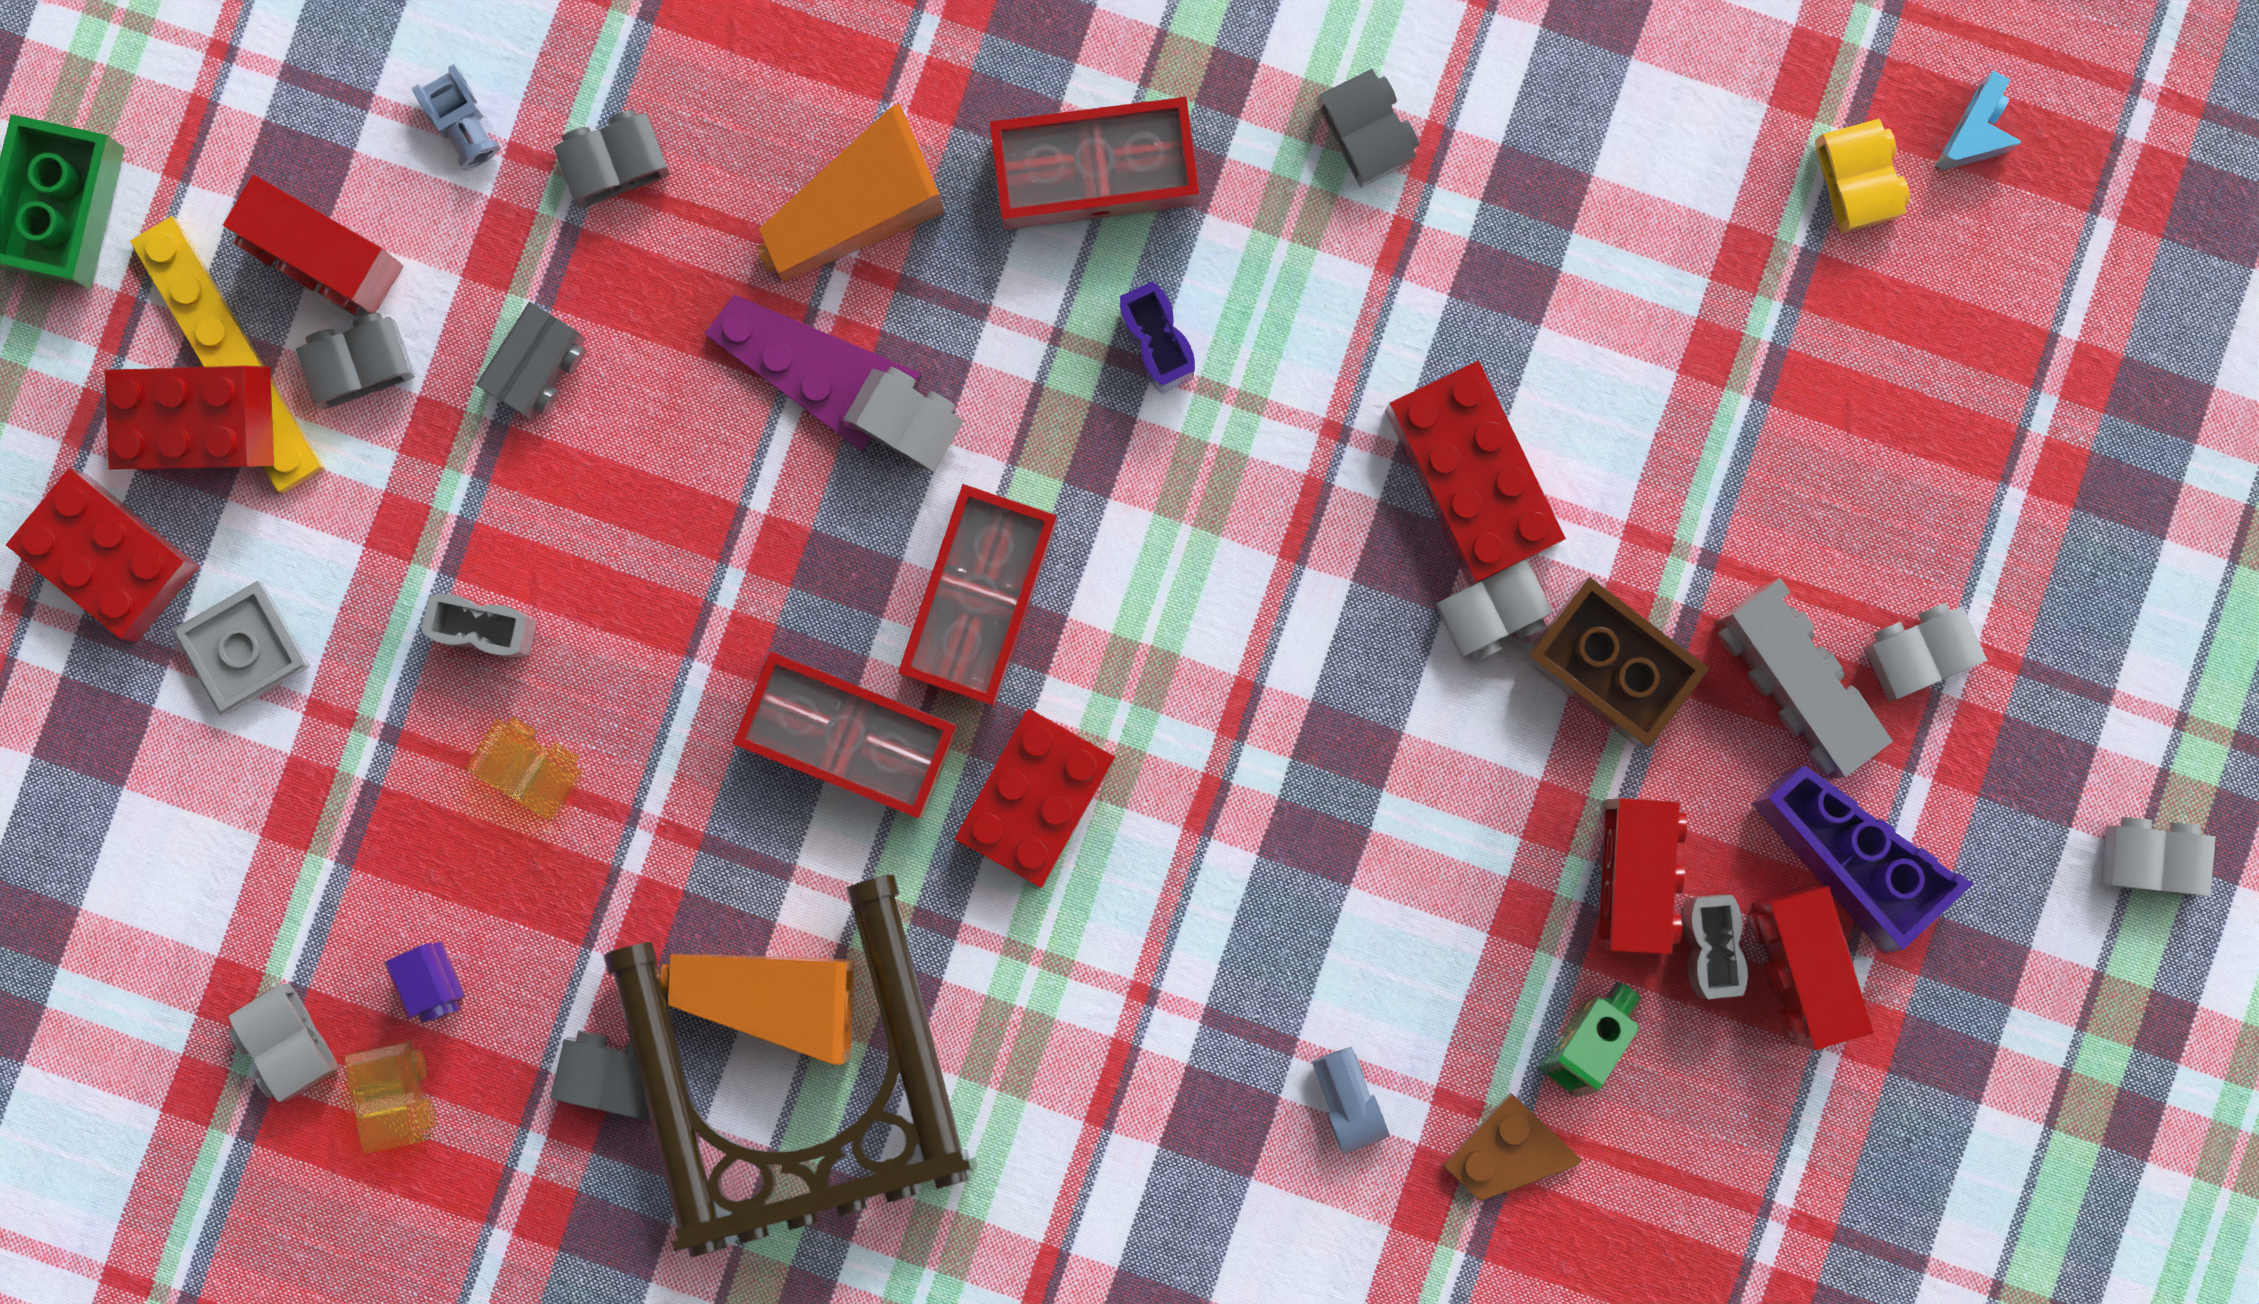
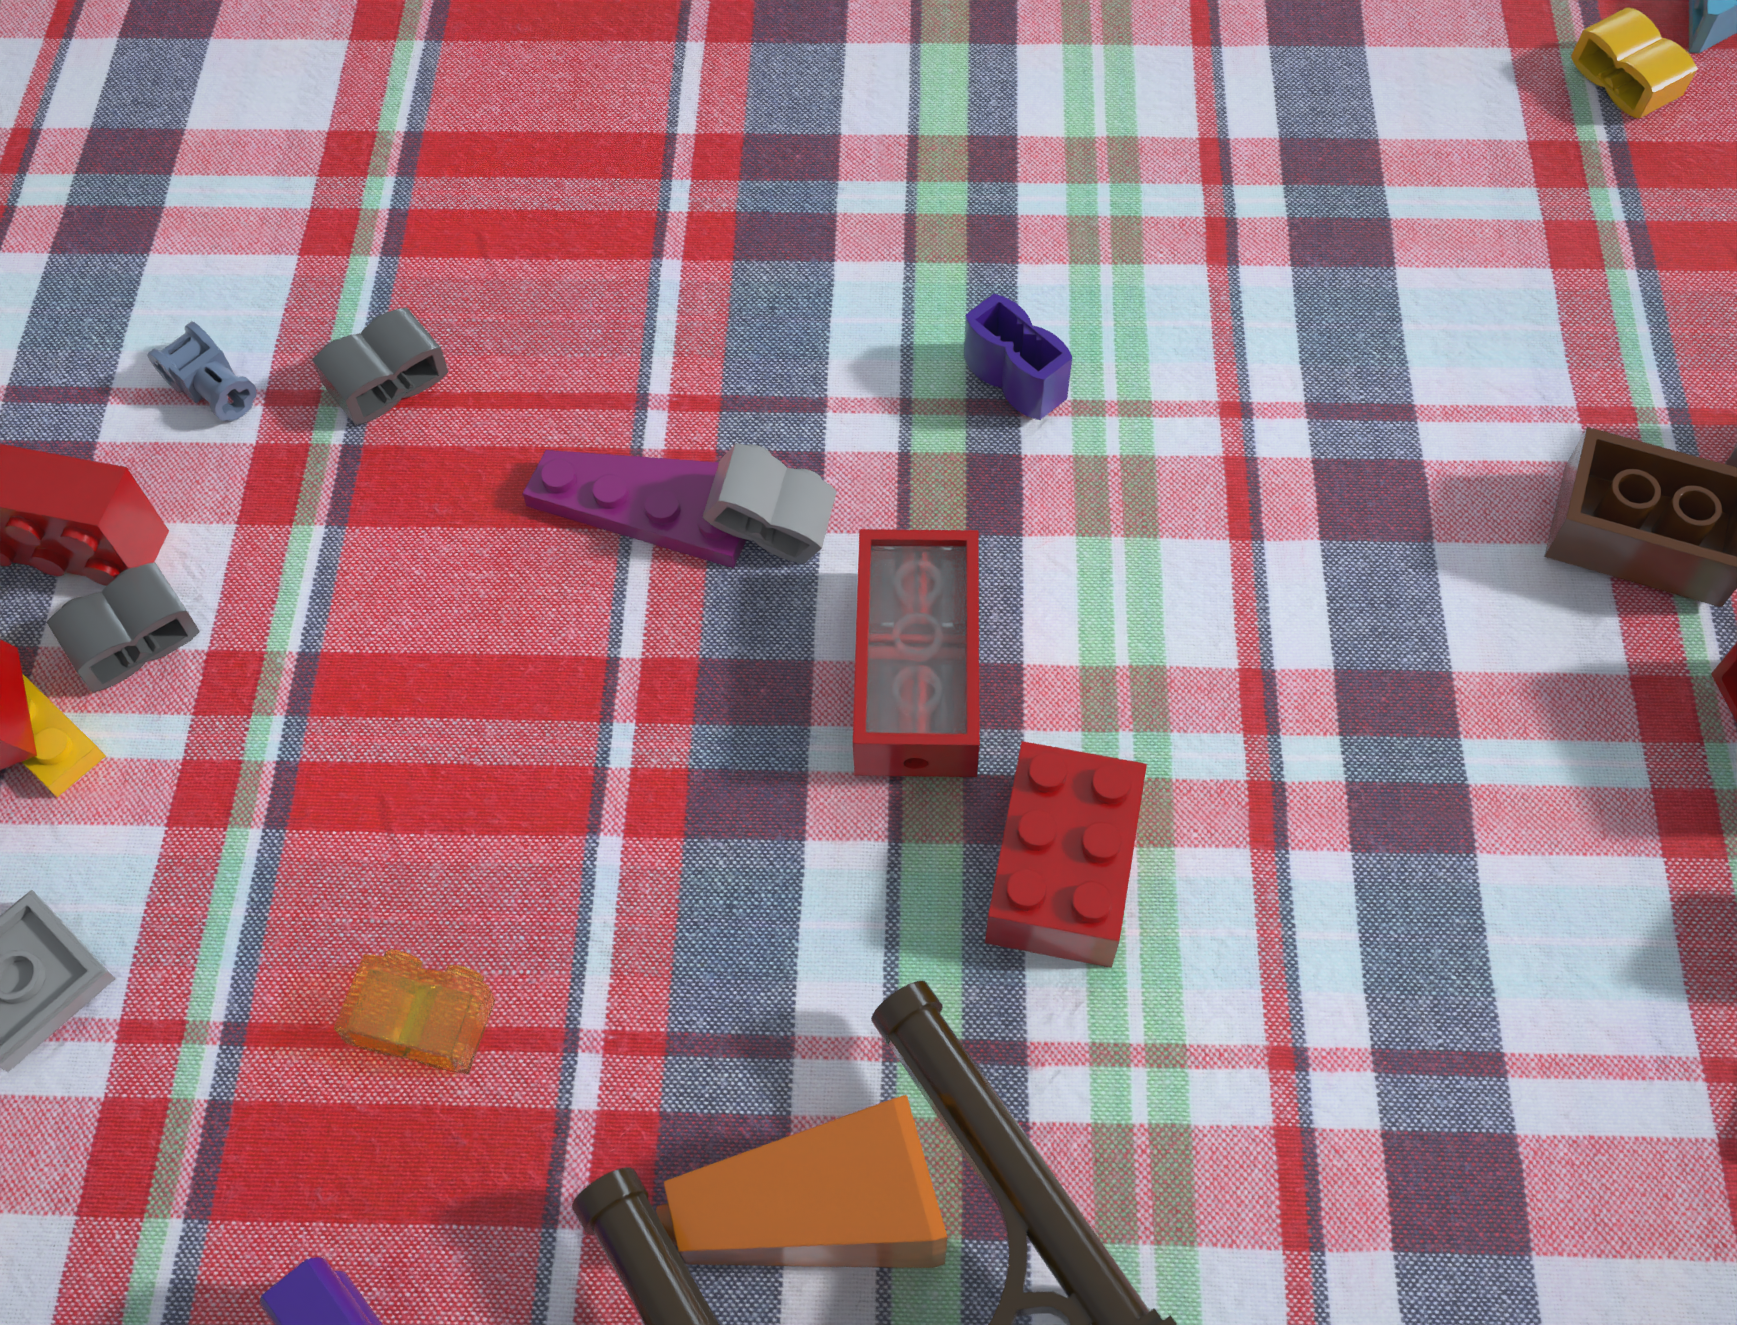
camera: 15 degrees left, 25 degrees down
light grey brick [421,594,537,659] -> none
dark grey brick [476,301,586,421] -> none
clear brick [732,651,959,819] -> none
orange slope [756,103,945,282] -> none
clear brick [990,96,1200,230] -> none
sand blue piece [1311,1046,1390,1155] -> none
dark grey brick [1317,69,1419,188] -> none
red brick [1385,360,1566,587] -> none
light grey brick [1435,559,1553,662] -> none

